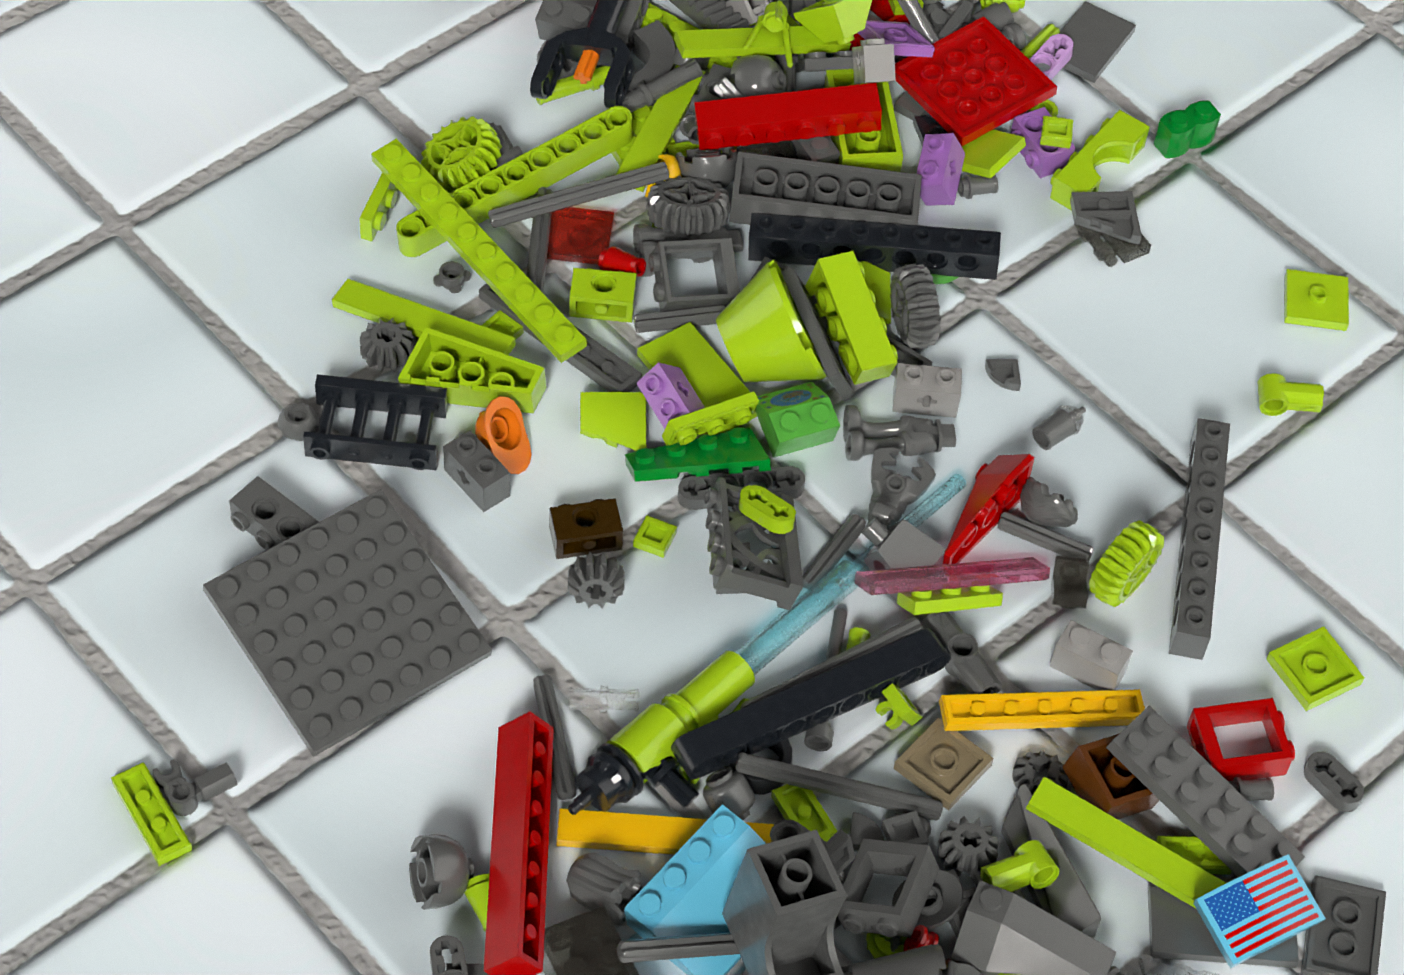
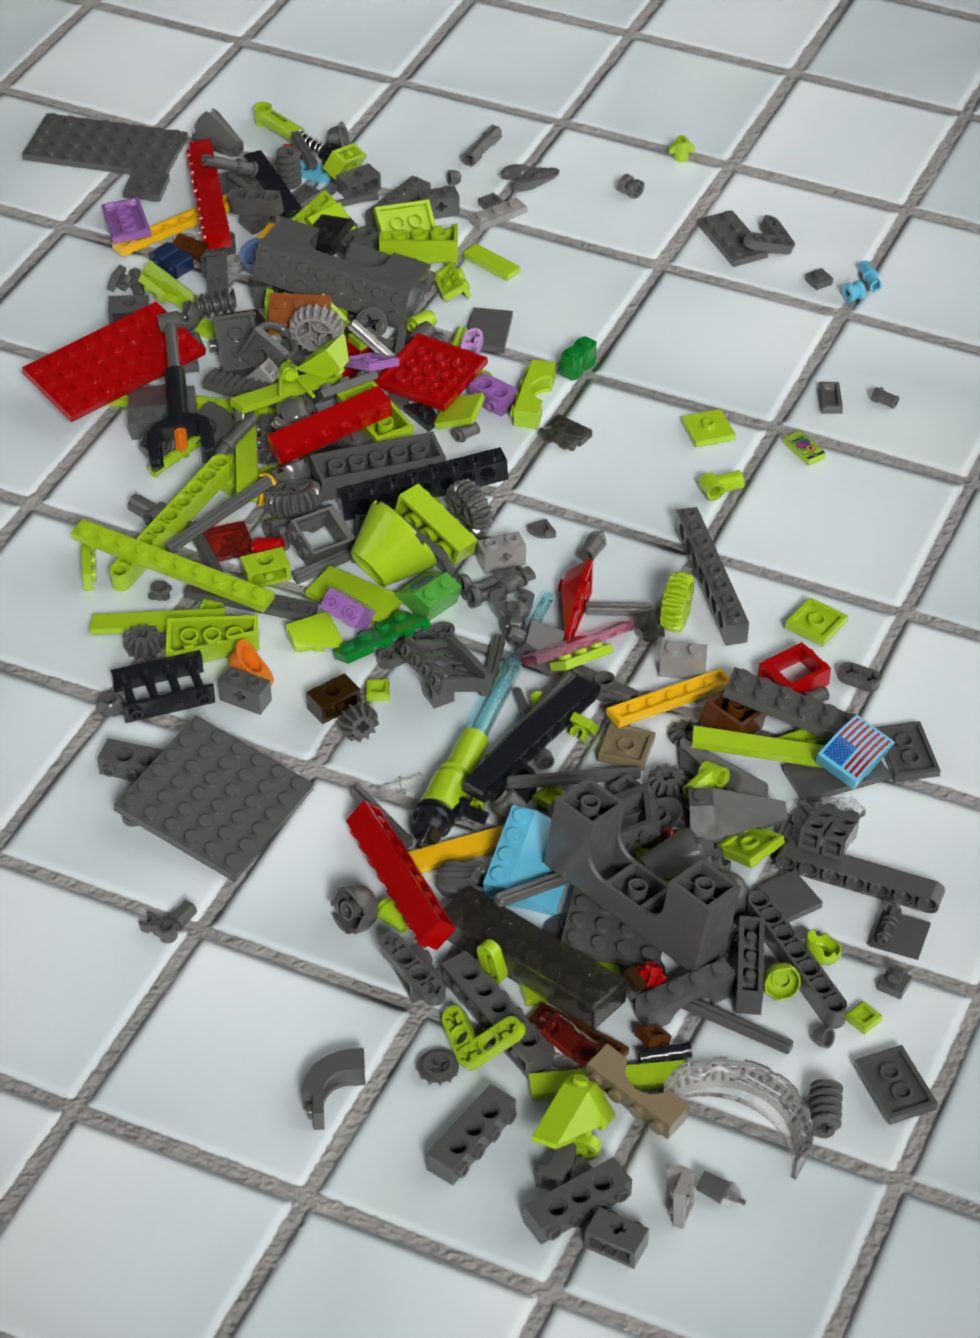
camera: 20 degrees left, 10 degrees down
lime tile [111,762,192,866] -> none
lime gear [420,116,502,193] -> none
lime tile [662,391,759,446] -> none
lime beam [738,485,796,534] -> none
light grey brick [852,38,896,84] -> none
medium lavender brick [916,133,965,206] -> none
dark grey hair [1020,477,1078,528] -> none
lime tile [1040,116,1073,149] -> none
dark grey wing [1070,191,1142,244] -> none

